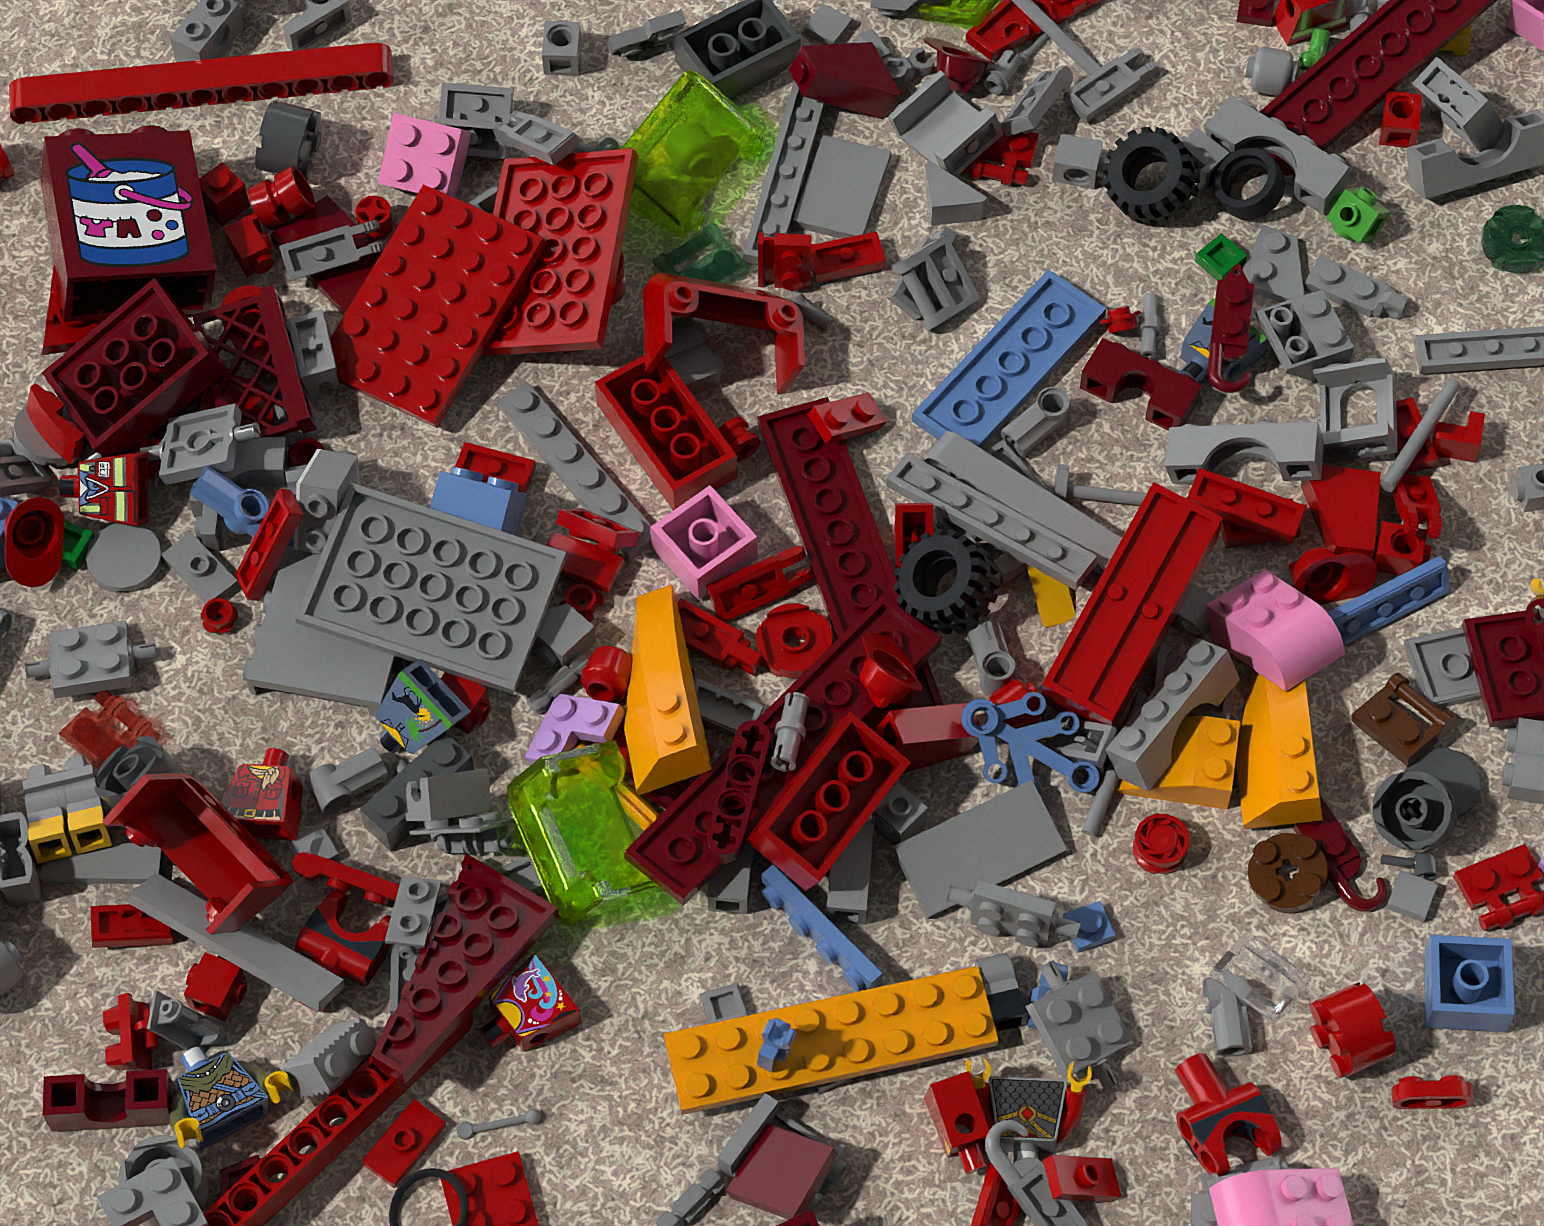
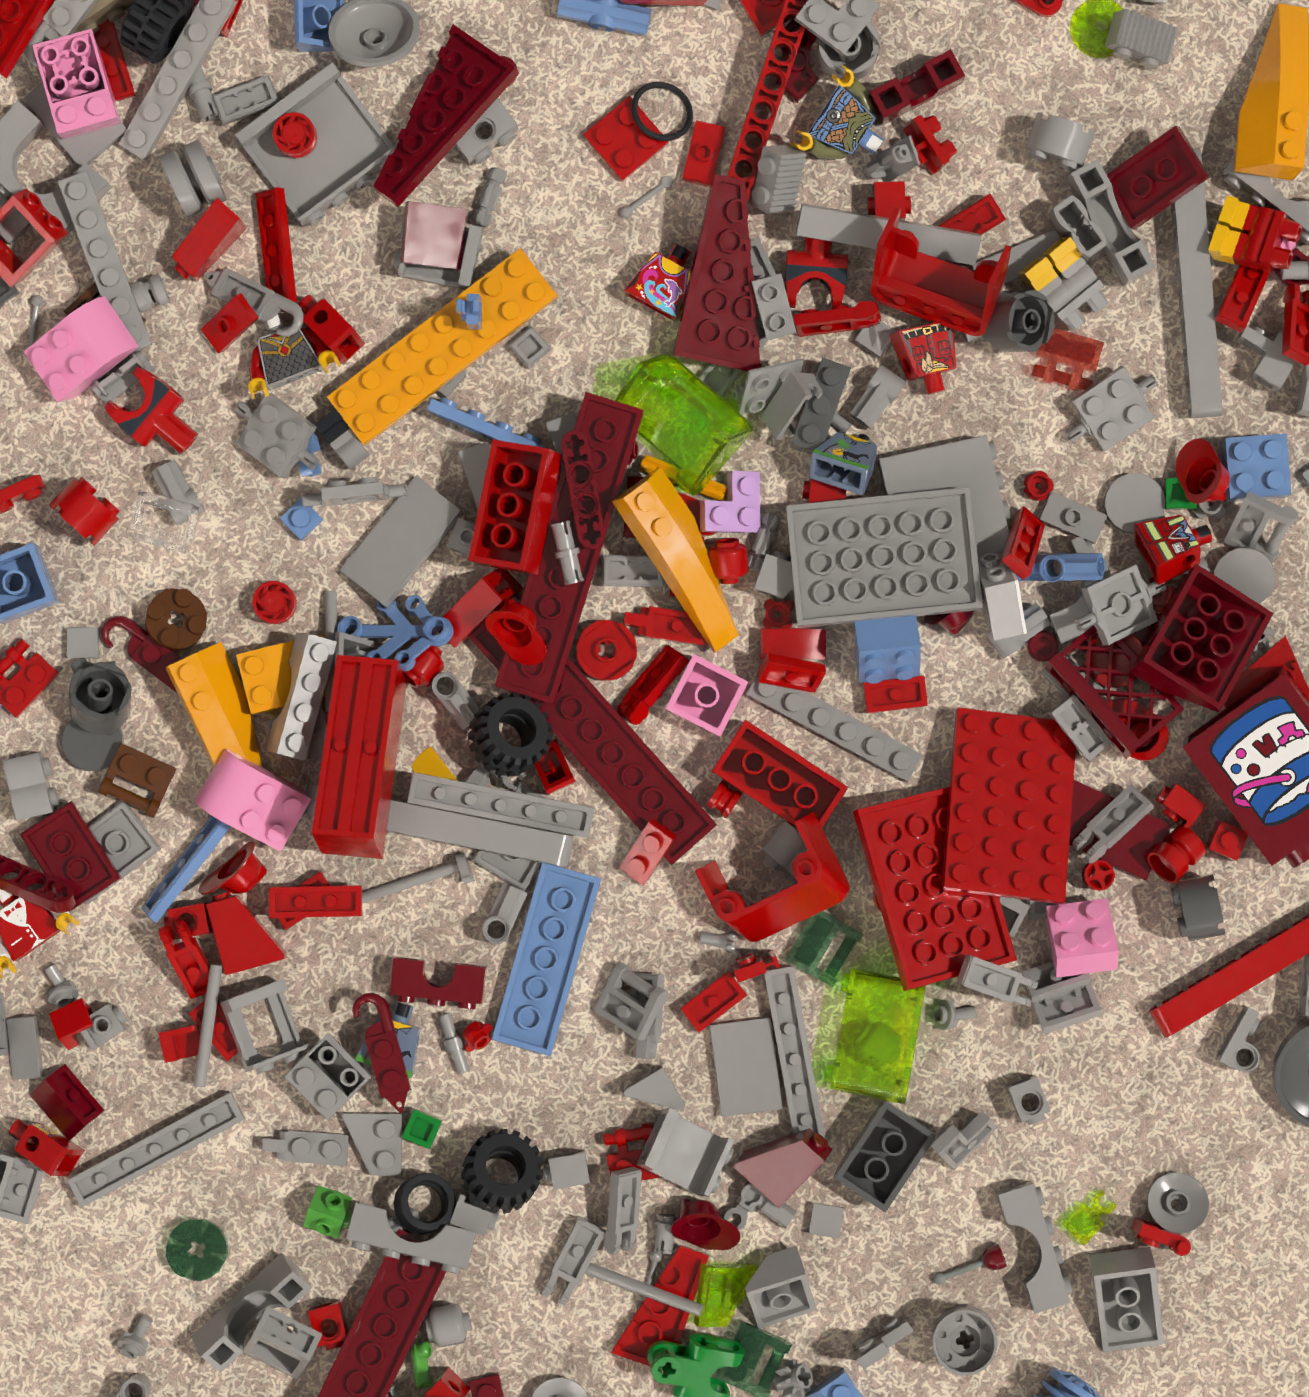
camera: 155 degrees right, 25 degrees up
red slope [26,383,85,464] -> none
light grey arch [1165,420,1324,485] -> none

